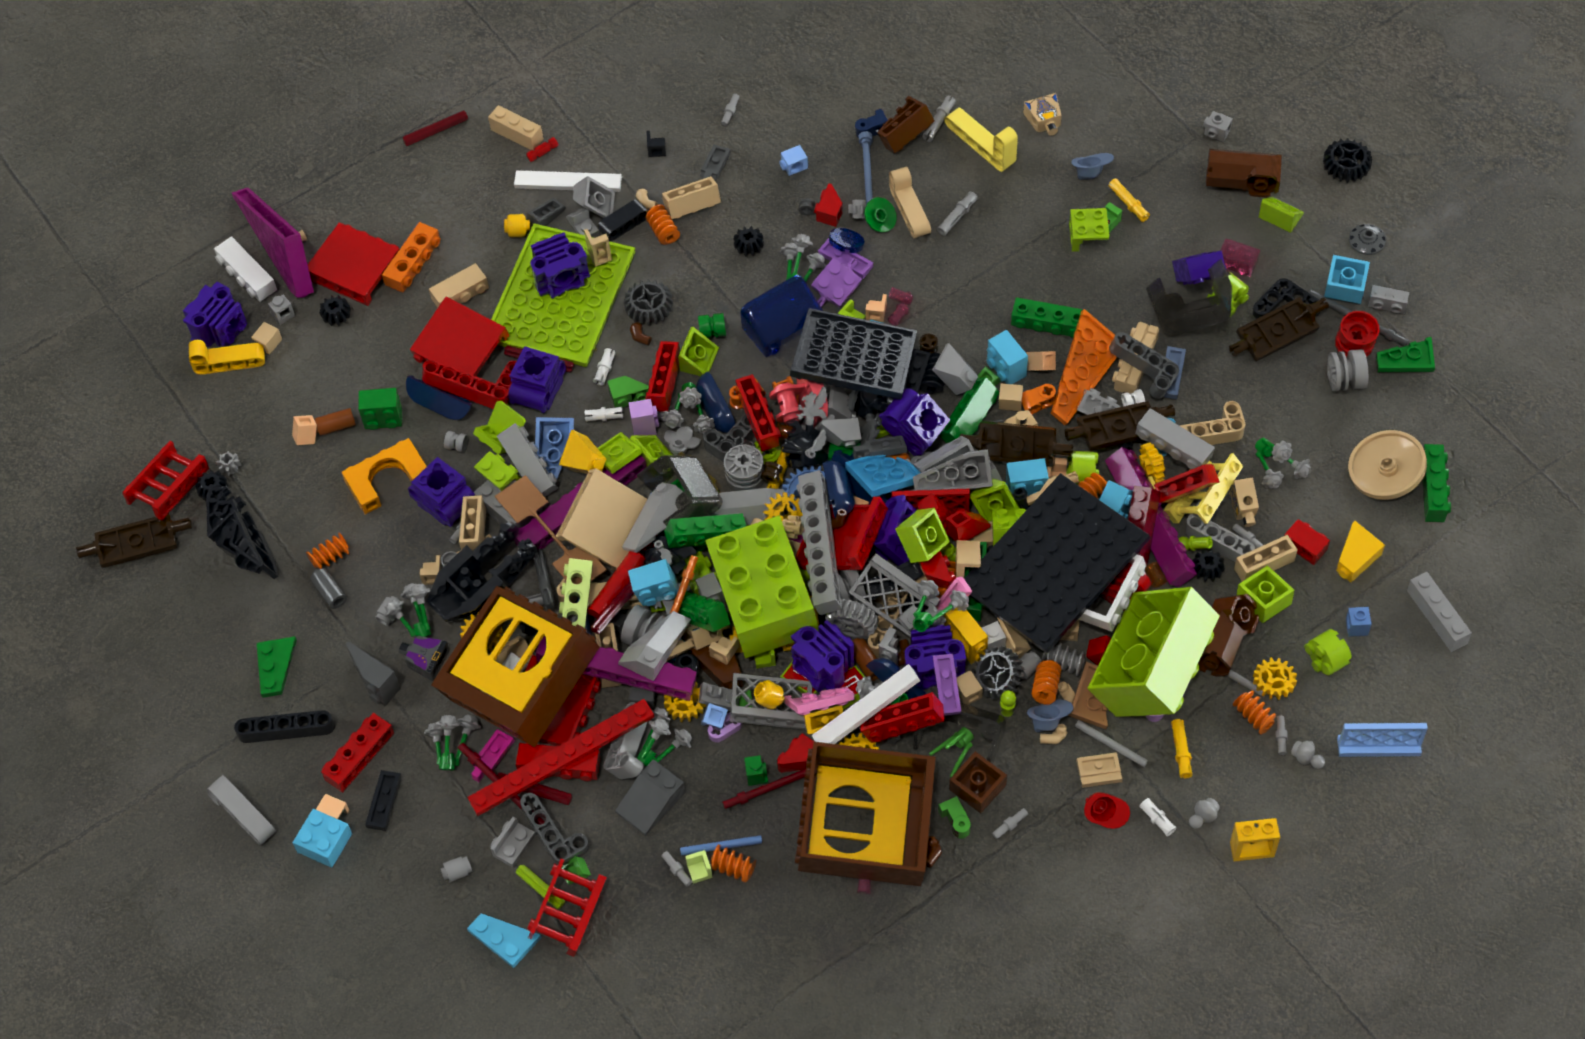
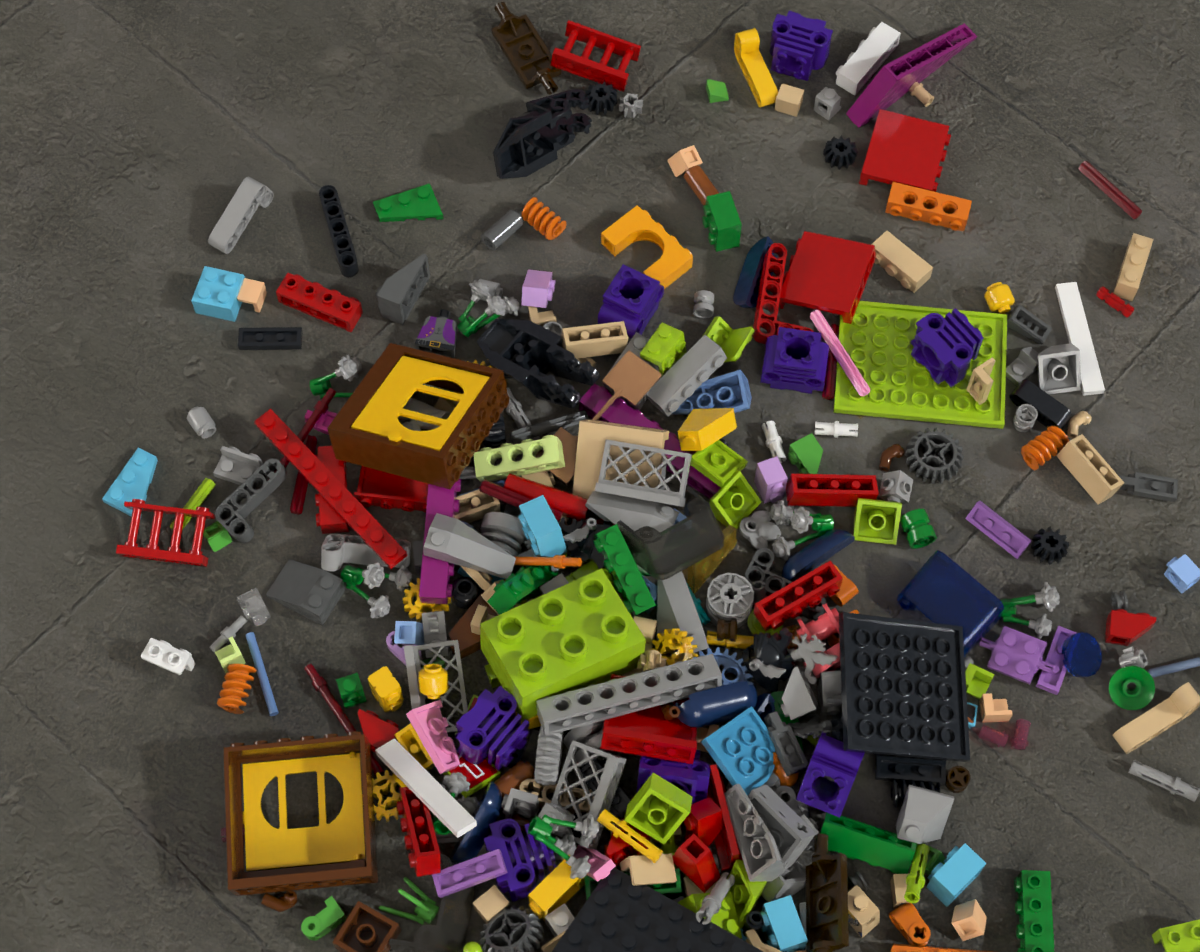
camera: 75 degrees right, 5 degrees up
black panel [646,130,666,157] -> none
none -> white bracket [141,638,195,675]
none -> clear brick [236,588,271,626]
none -> yellow brick [368,666,404,712]
none -> lavender brick [521,270,556,308]
none -> light grey fence [595,439,692,507]
none -> yellow pin [597,809,663,864]
none -> light grey pin [696,872,735,925]
none -> bright green slope [706,79,729,103]
none -> bright pink axle [810,310,870,397]
none -> light grey brick [879,470,913,504]
none -> lime pin [904,844,930,903]
none -> medium lavender plate [965,501,1032,559]
none -> light grey wheel [1013,404,1038,432]

